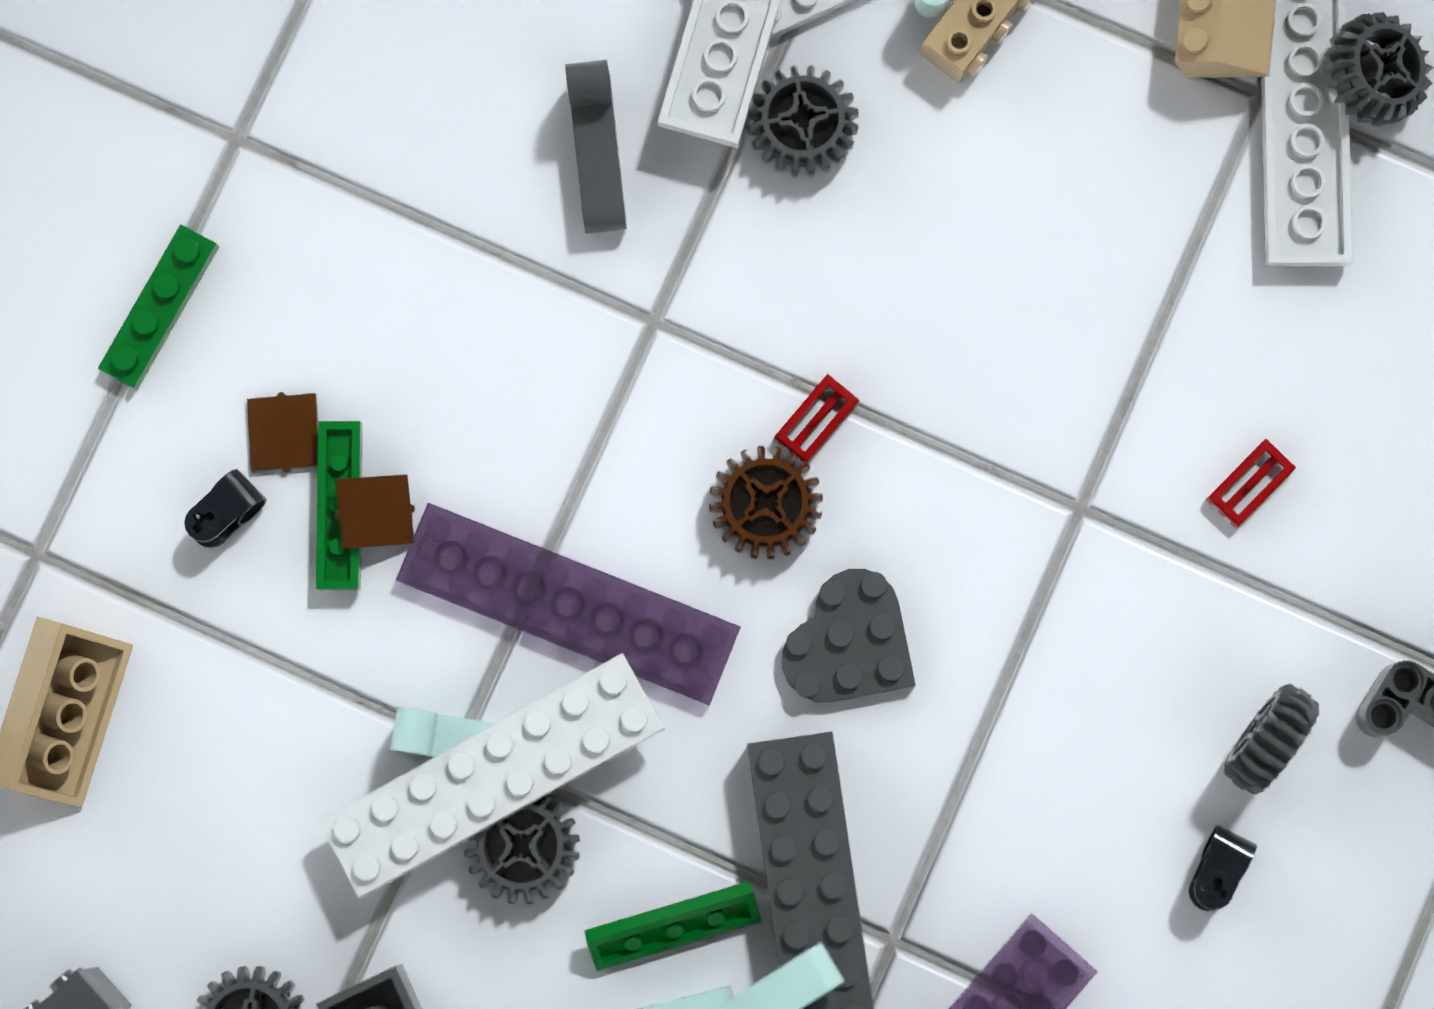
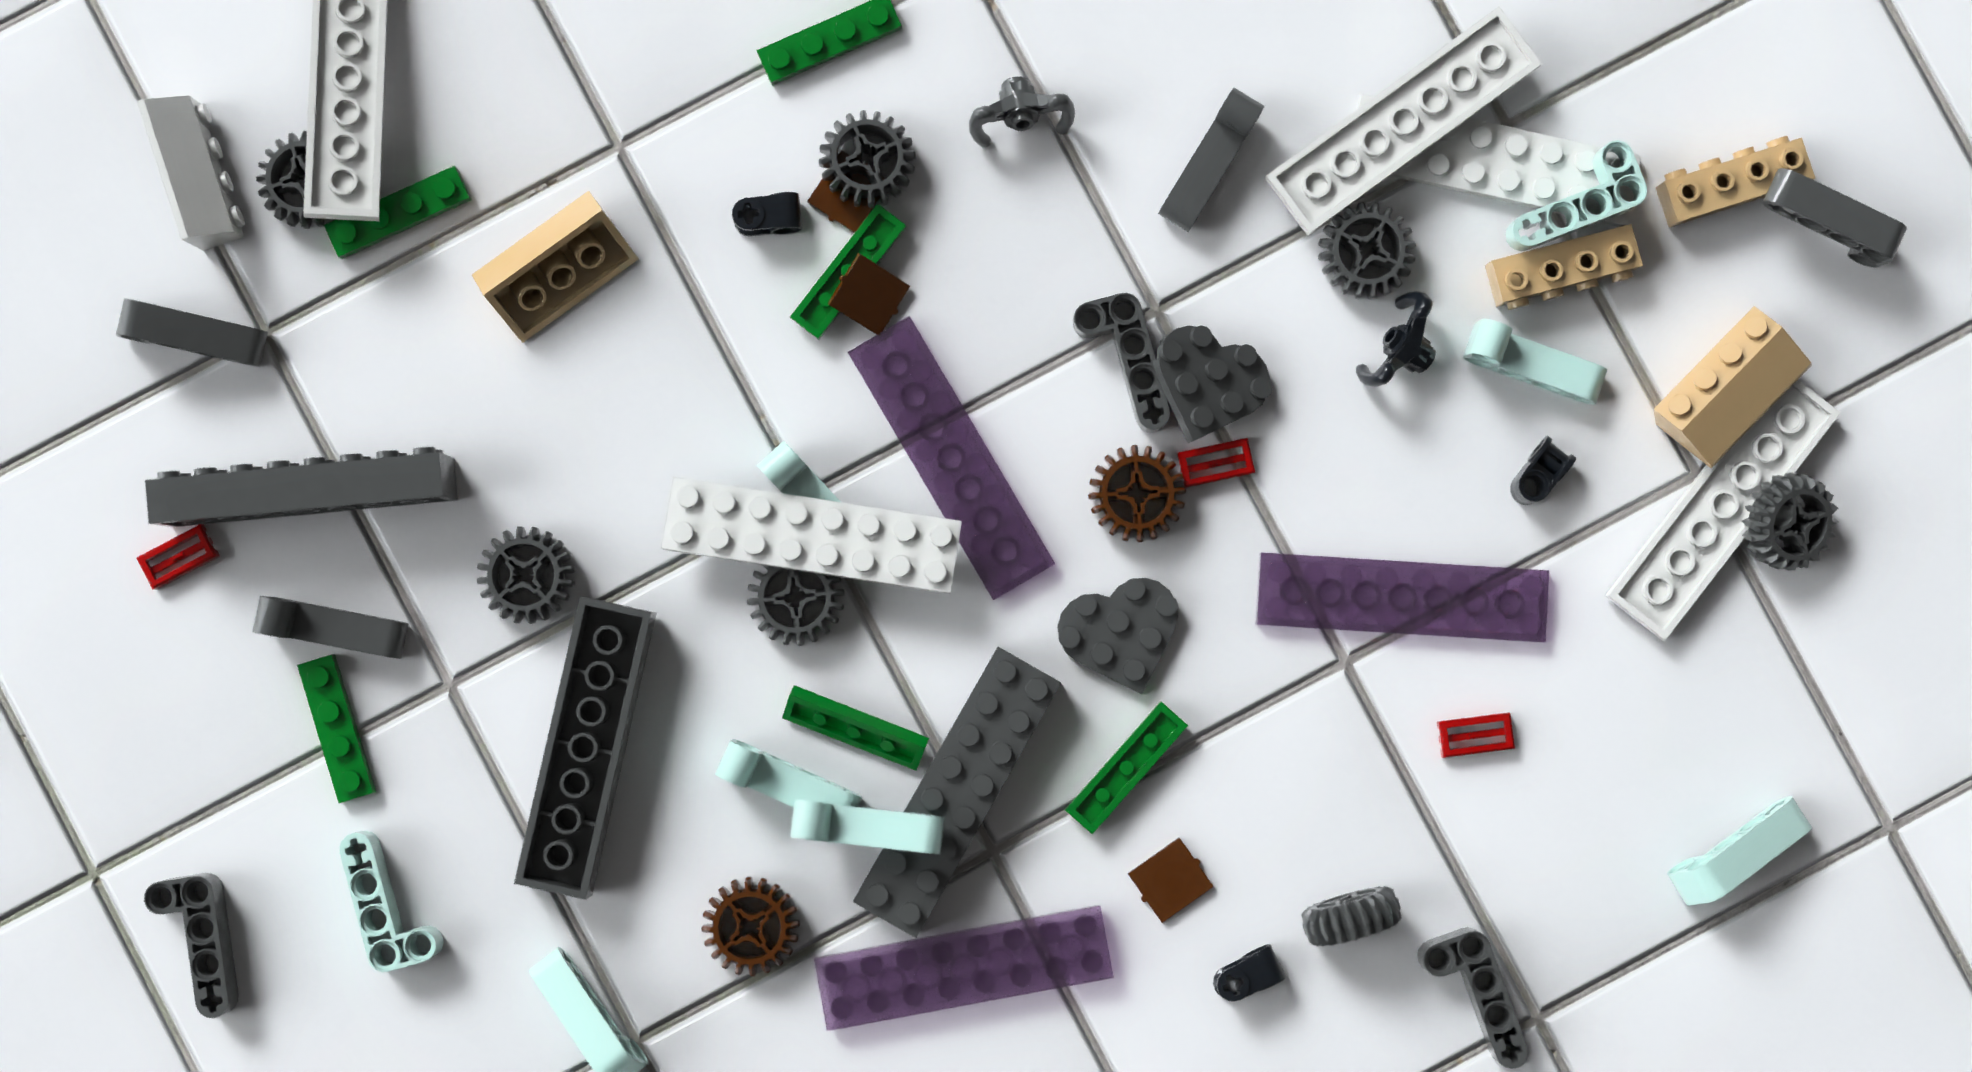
camera: 30 degrees right, 5 degrees up
none -> dark grey gear [819,110,916,208]
none -> dark grey piece [969,76,1075,148]
none -> green plate [1065,701,1188,834]
none -> dark grey beam [1073,293,1170,433]
none -> reddish brown piece [1127,837,1214,923]
none -> dark grey plate [1153,325,1273,443]
none -> clear purple plate [1255,552,1549,643]
none -> black piece [1356,291,1436,387]
none -> light aqua beam [1463,319,1607,405]
none -> black piece [1510,435,1577,505]

